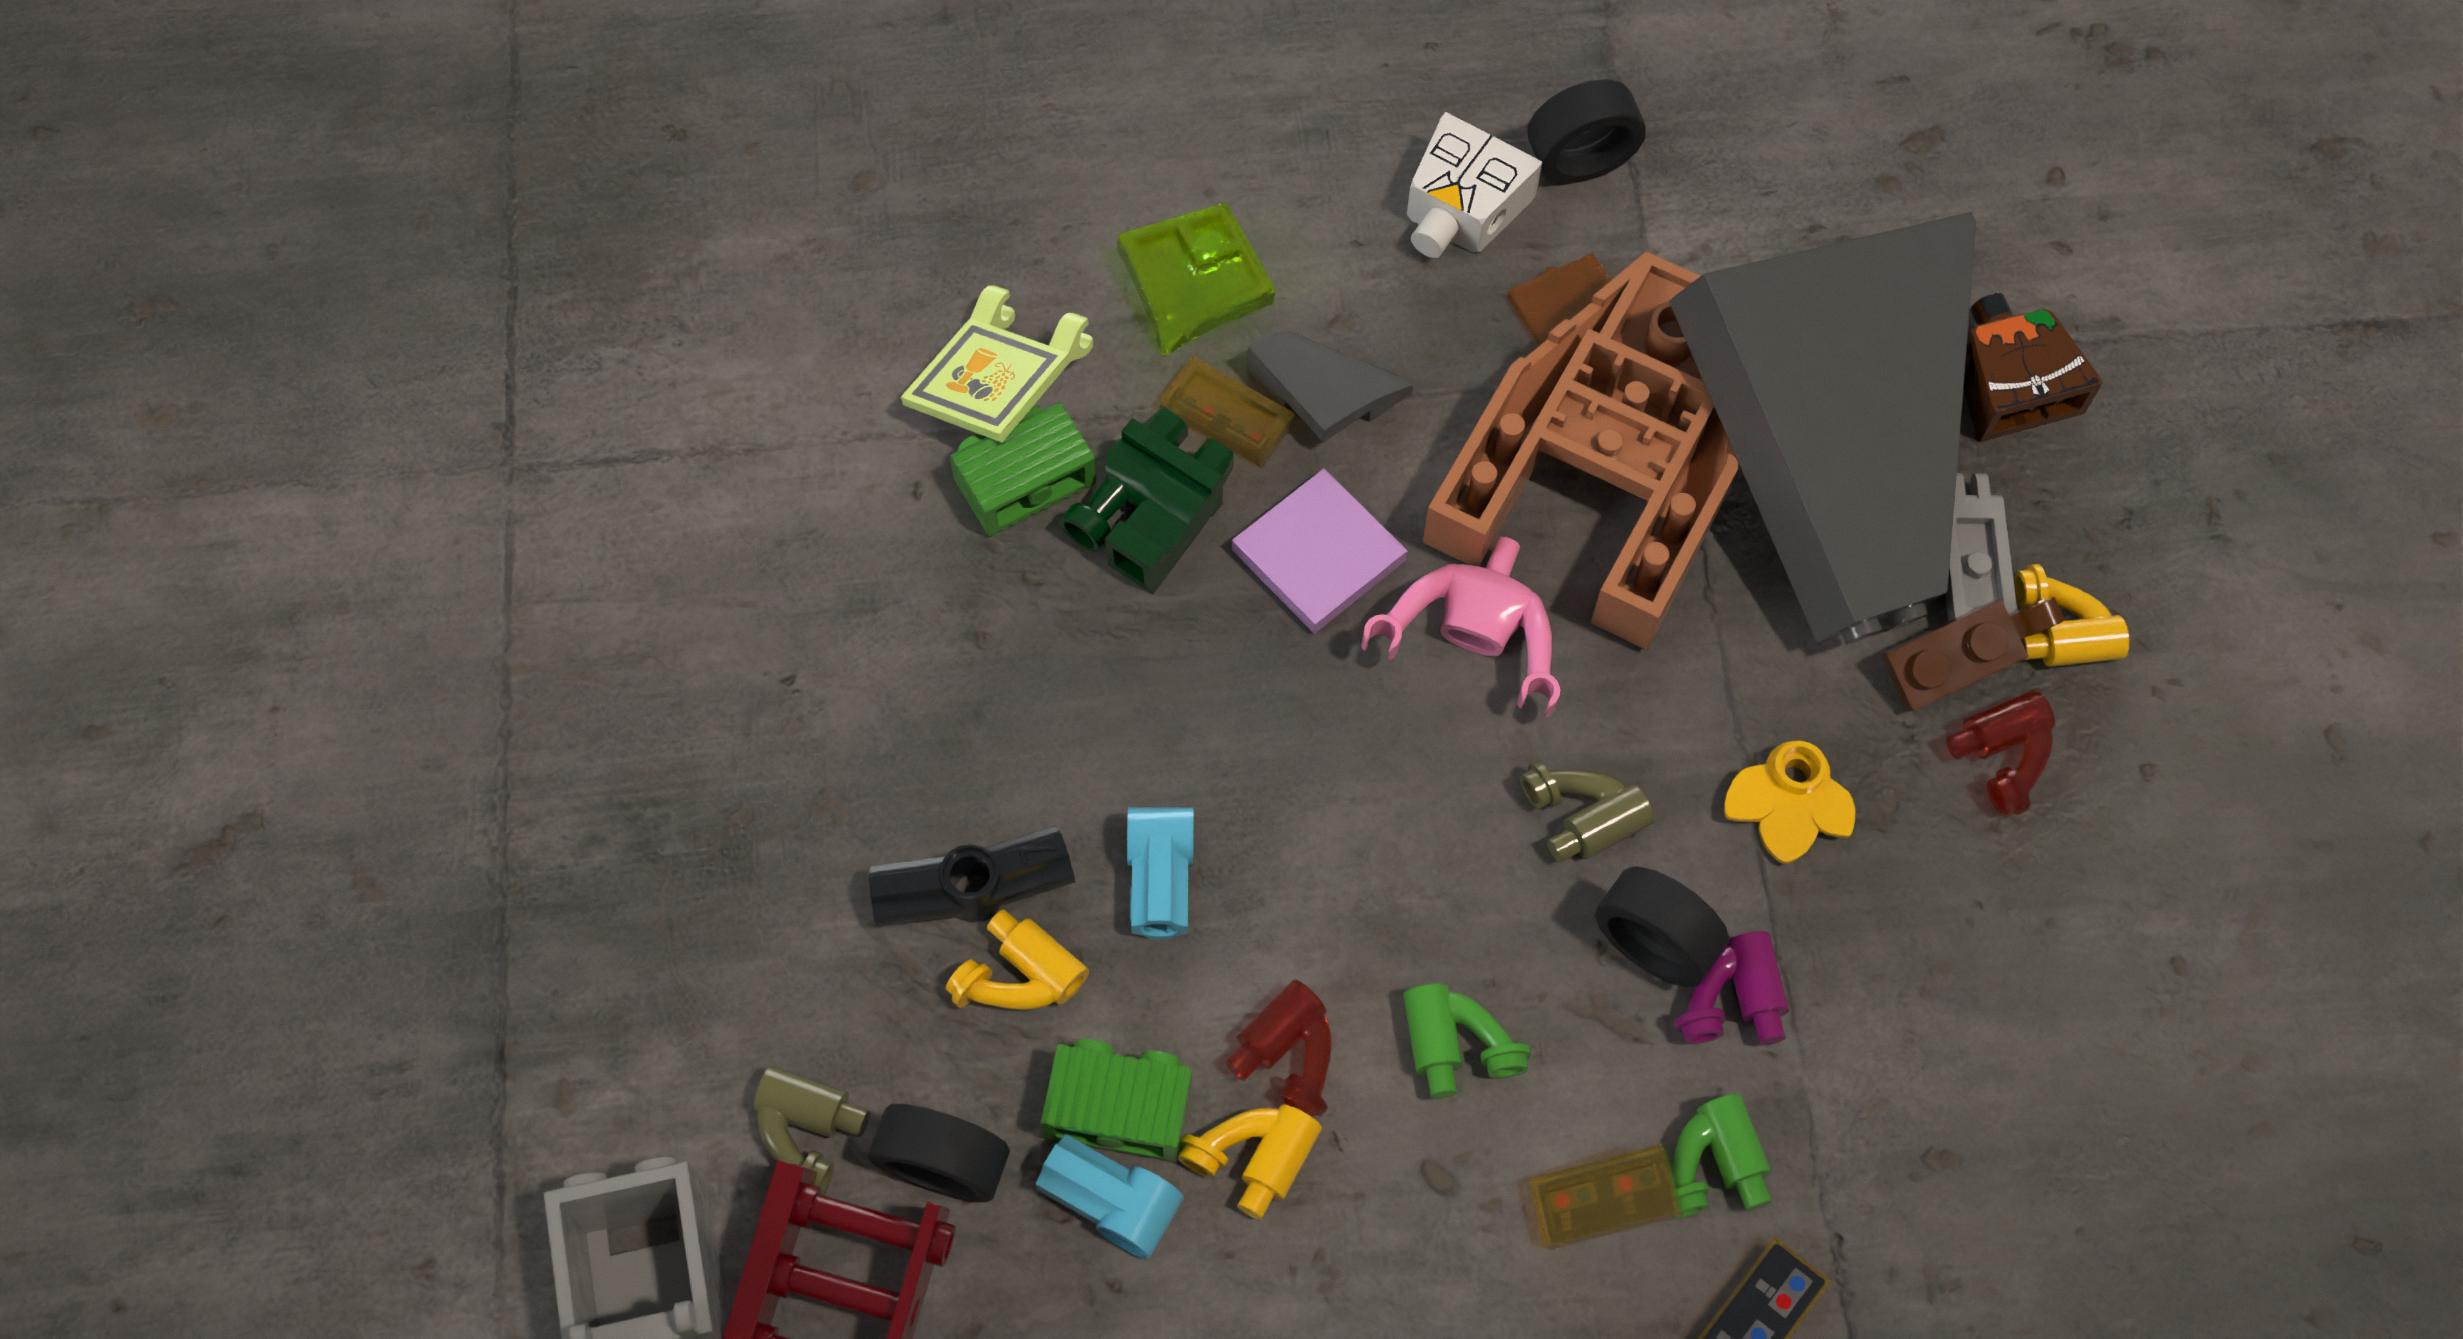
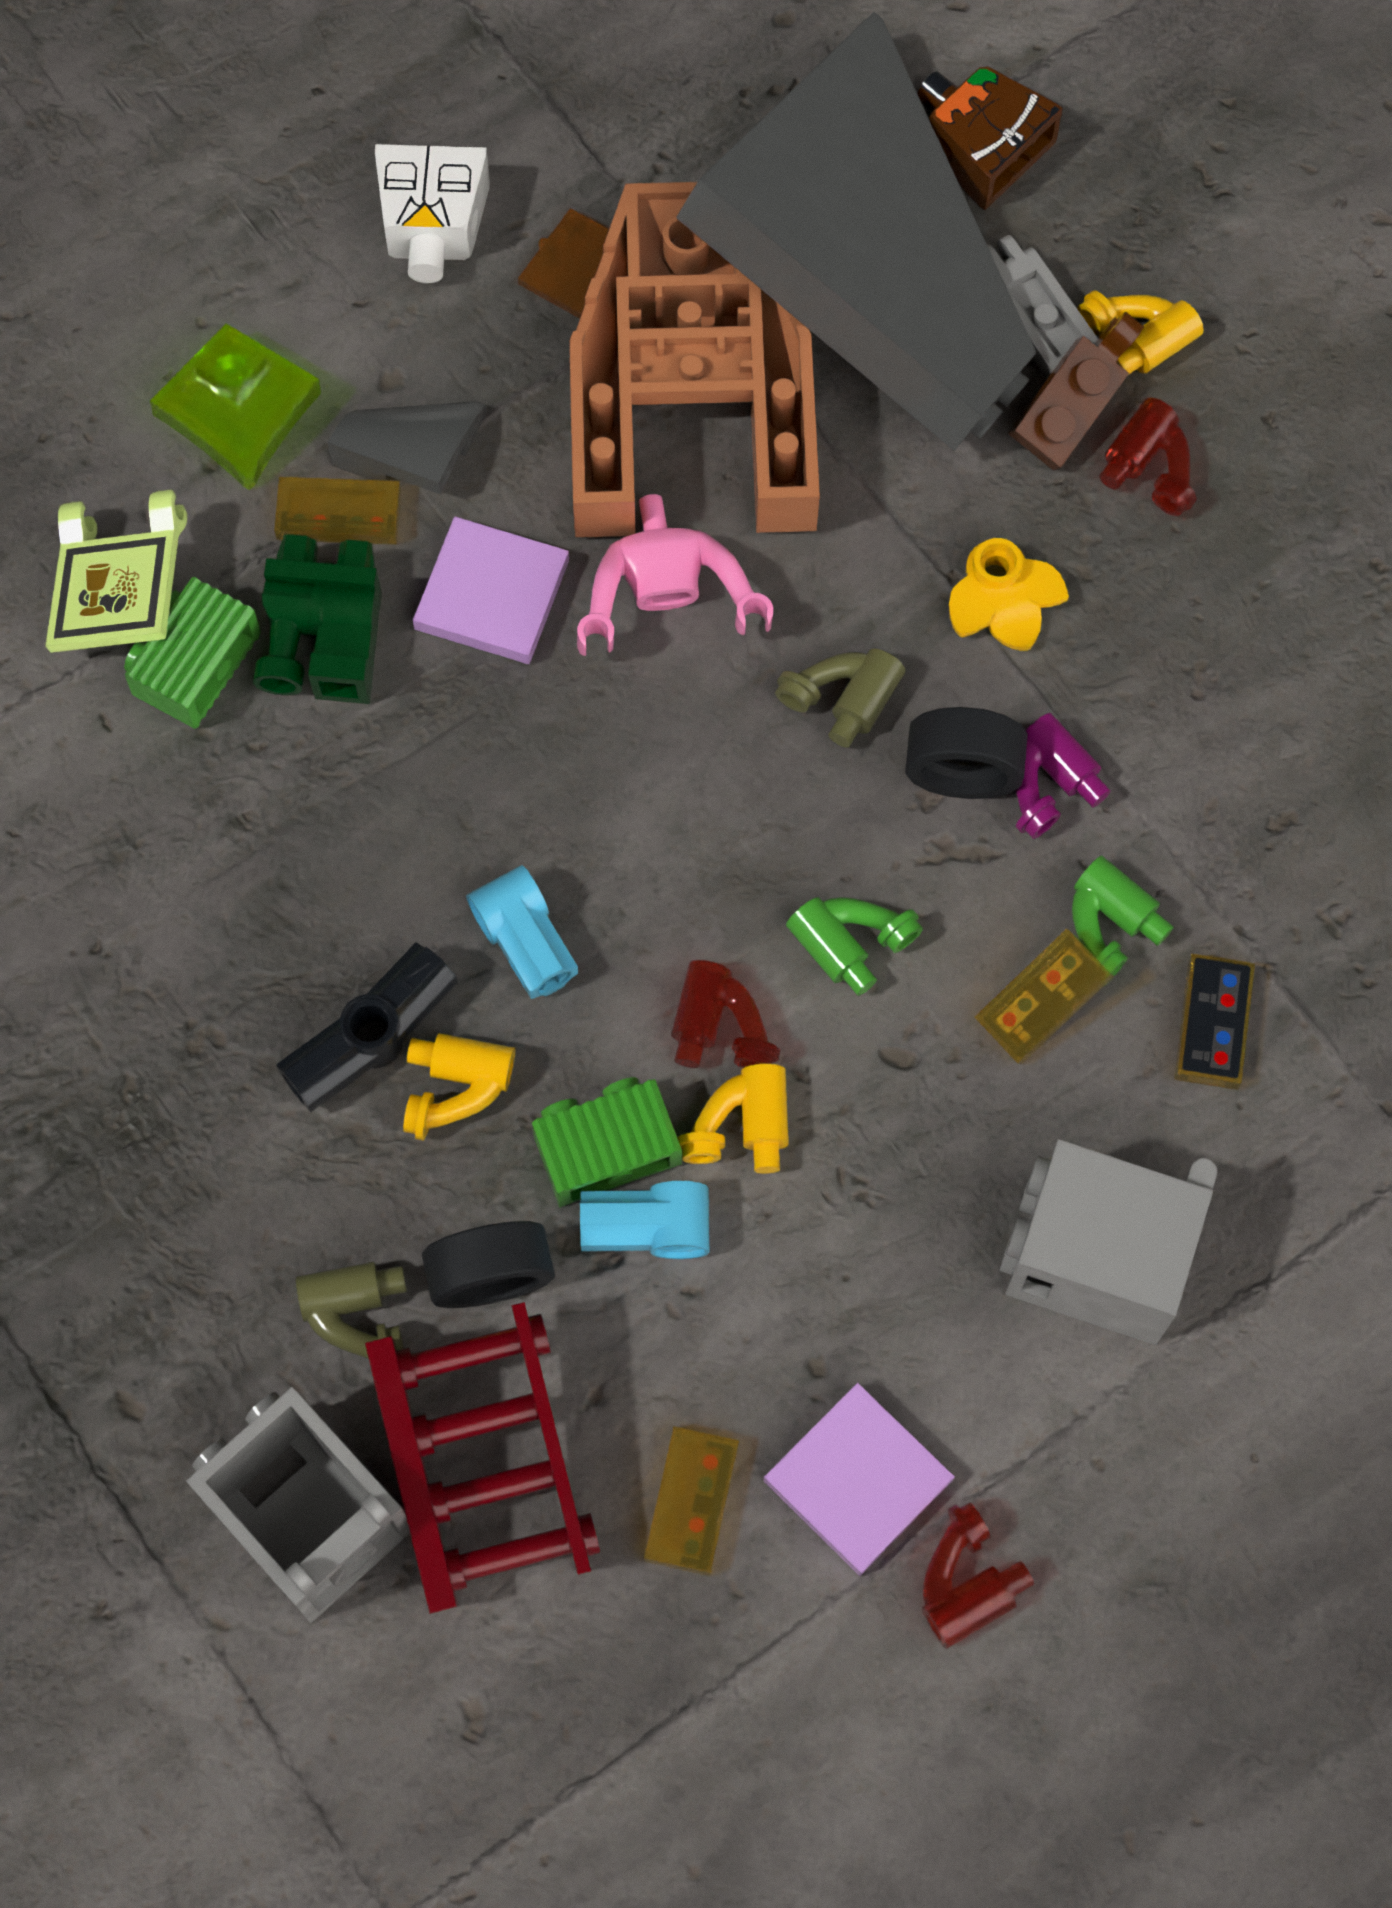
camera: 30 degrees left, 5 degrees up
black tyre [1527,79,1646,184] -> none

